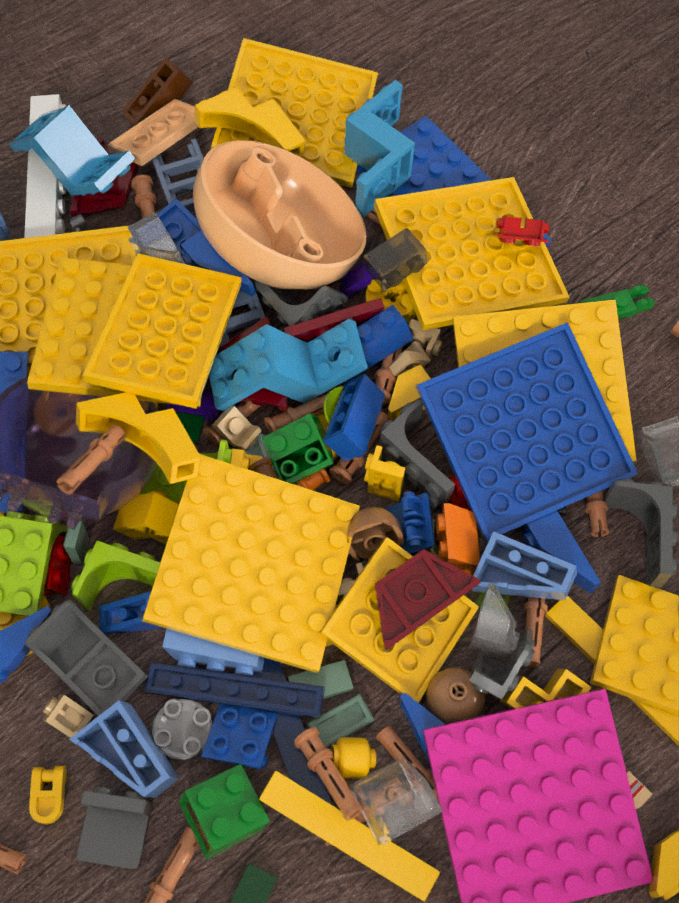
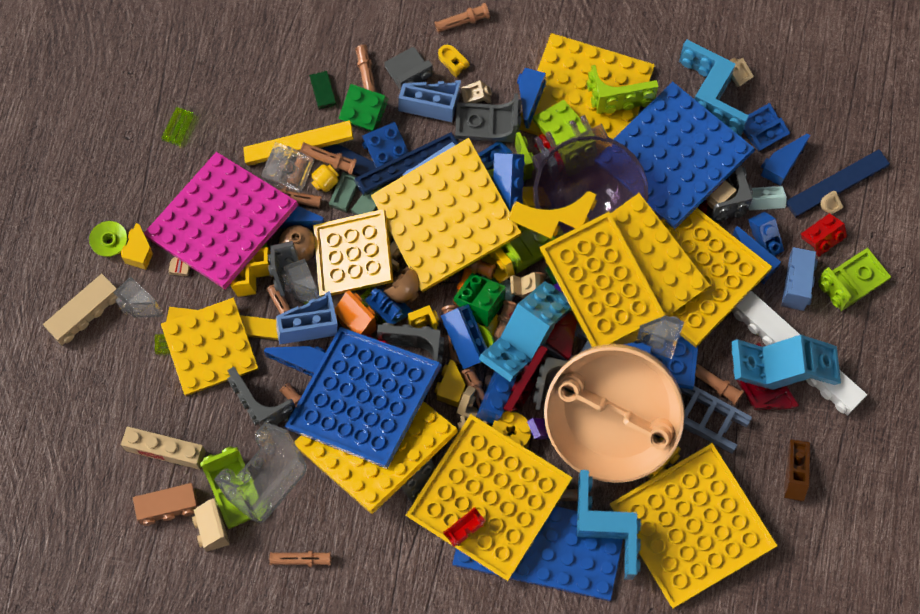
camera: 140 degrees right, 5 degrees up
nougat pin [56,425,126,494] -> none
flat silver hand [70,214,87,232] -> none
light nougat tile [107,99,198,166] -> none
light grey dish [152,699,213,760] -> none
yellow arch [195,87,306,157] -> none
clear smoke brick [364,228,427,291] -> none
dark red wing [374,549,481,650] -> none
green hinge [579,285,655,319] -> none
none -> blue brick [493,153,525,211]

